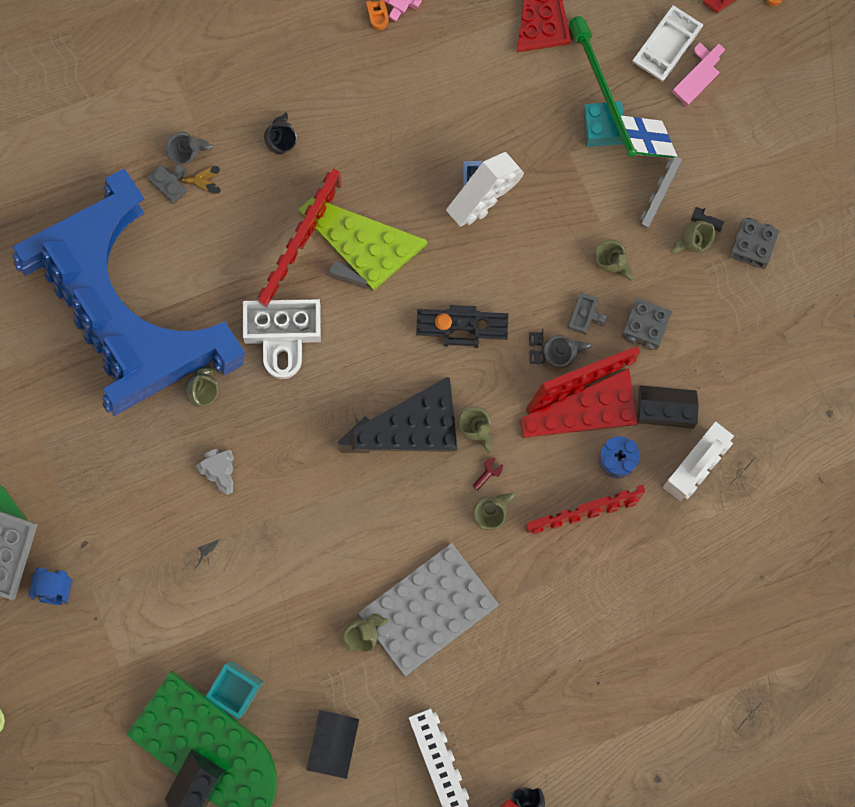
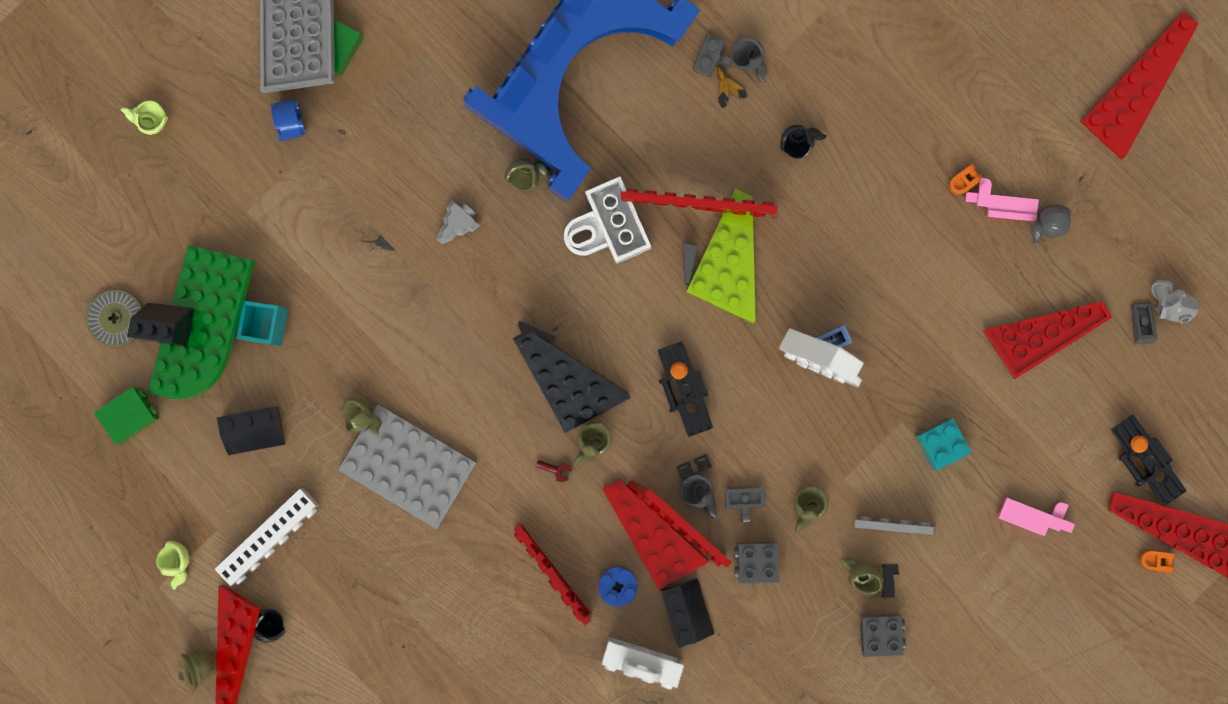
camera: 75 degrees right, 10 degrees up
olive hair [473,492,516,530] -> none
flag [569,16,677,159] -> none
white slope [632,5,703,82] -> none

